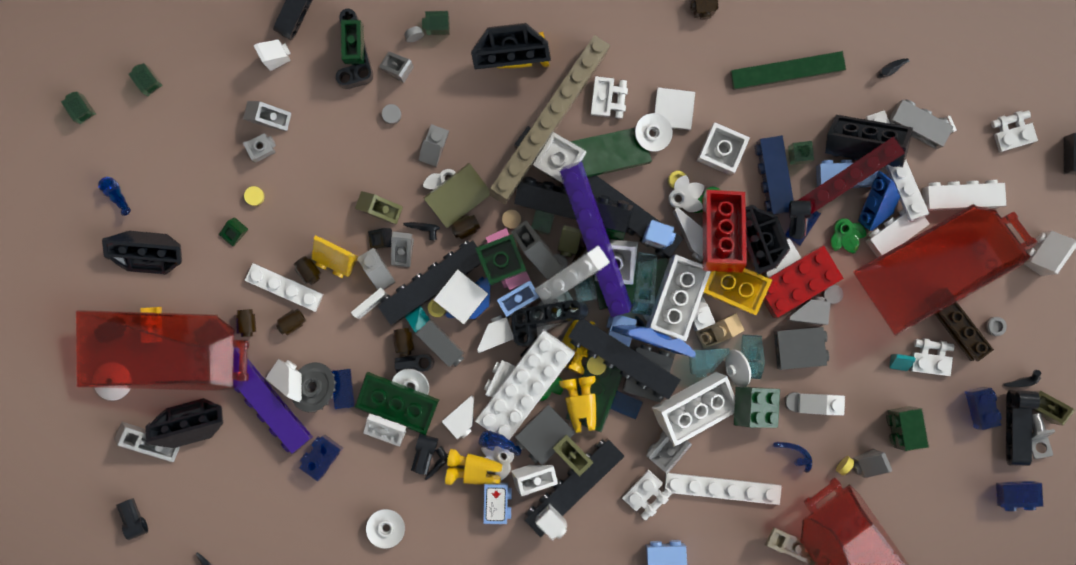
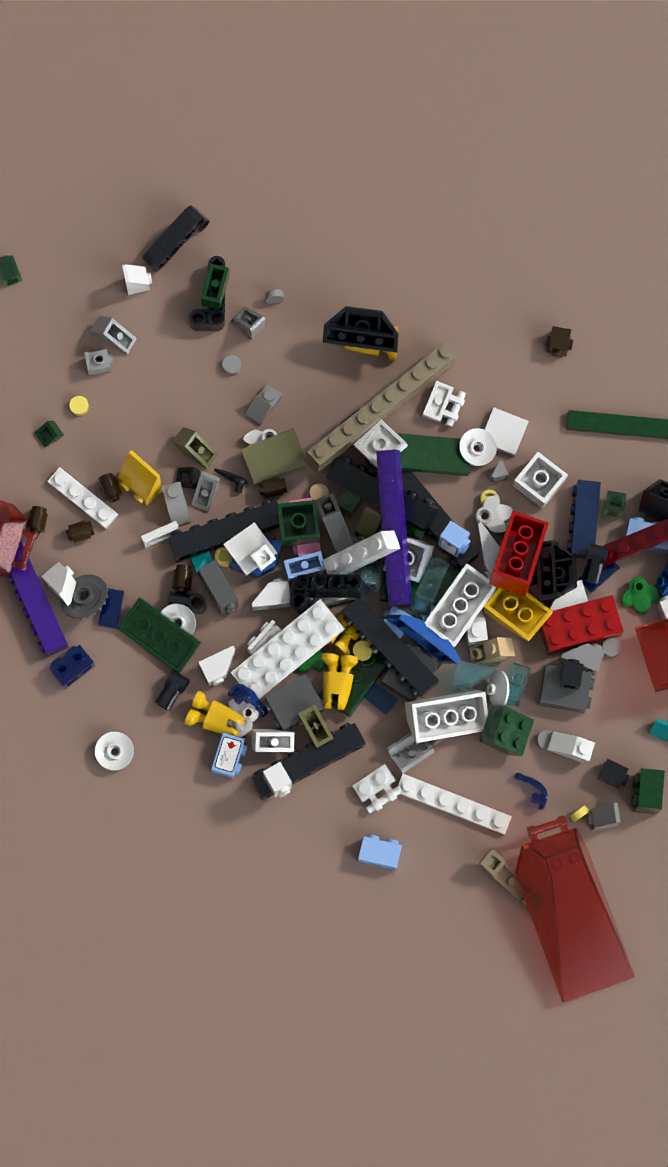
camera: 20 degrees right, 10 degrees down
white bracket [364,414,406,447] -> none
clear green brick [422,11,450,35] -> none
black bar [424,446,449,480] -> none
none -> white tile [249,543,276,571]
none -> light grey slope [490,460,509,482]
none -> black brick [559,659,584,690]
none -> black brick [598,759,630,789]

